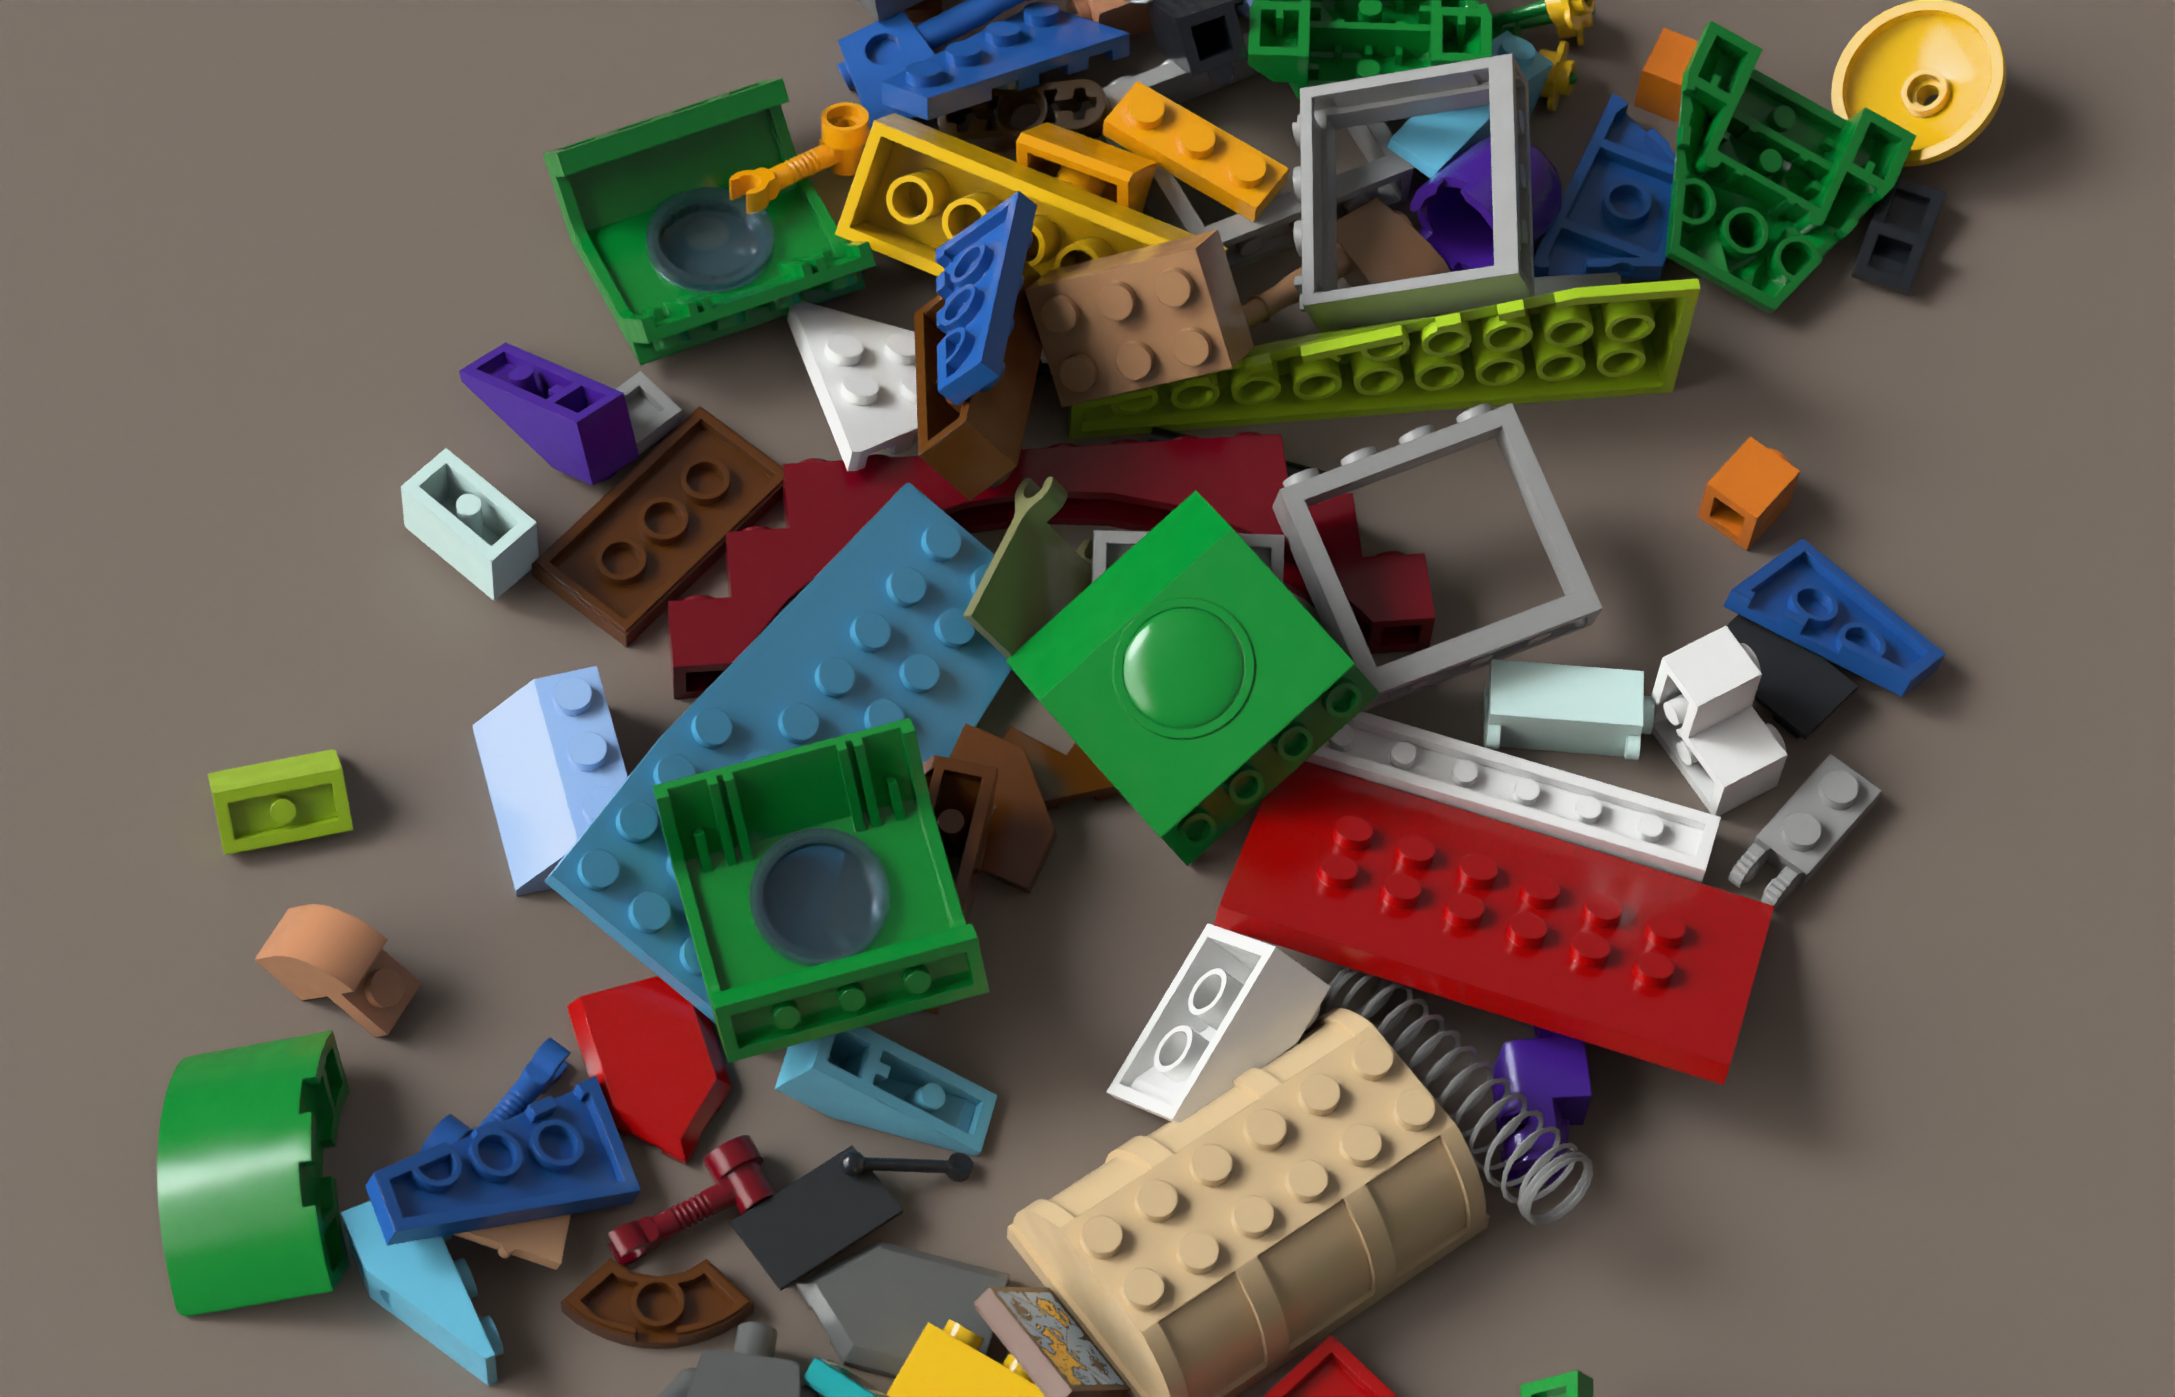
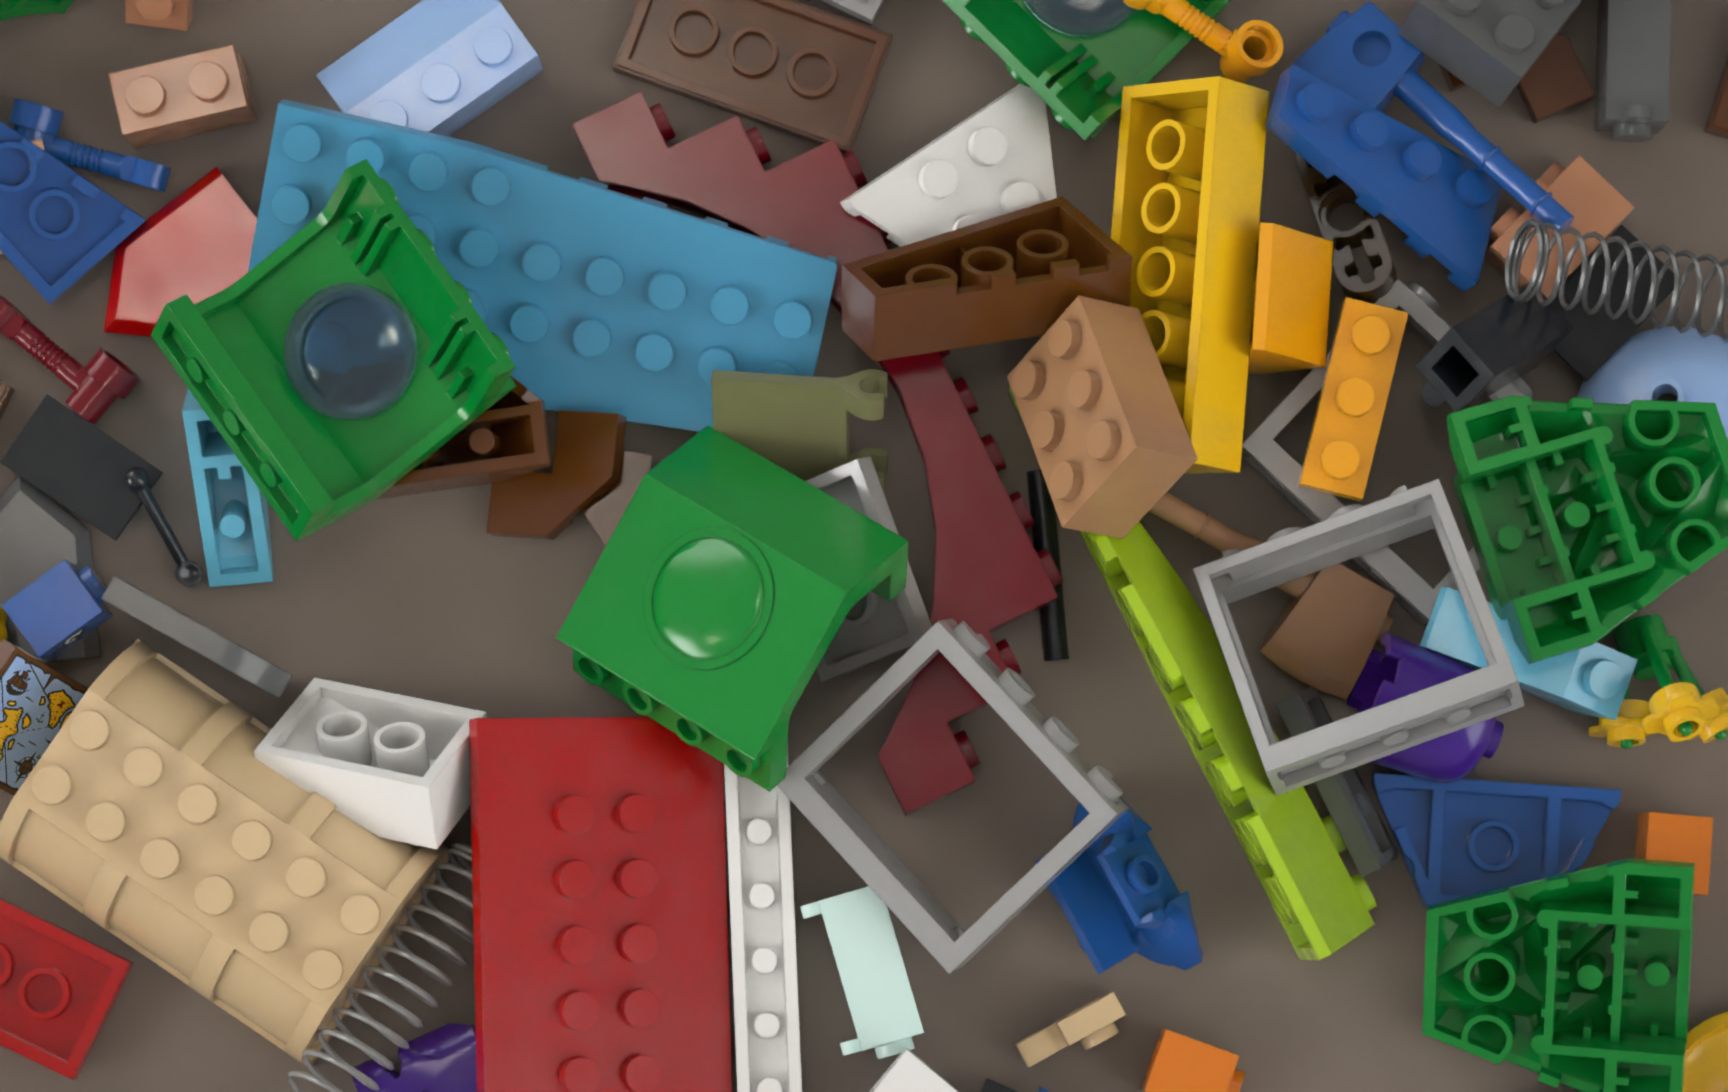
camera: 75 degrees right, 25 degrees up
blue wing [935,191,1037,406] -> none
none -> blue brick [1,559,113,661]
none -> dark grey tile [101,576,293,698]
none -> nougat brick [108,45,257,149]
none -> tan plate [1015,991,1126,1067]
none -> blue piece [1035,797,1203,974]

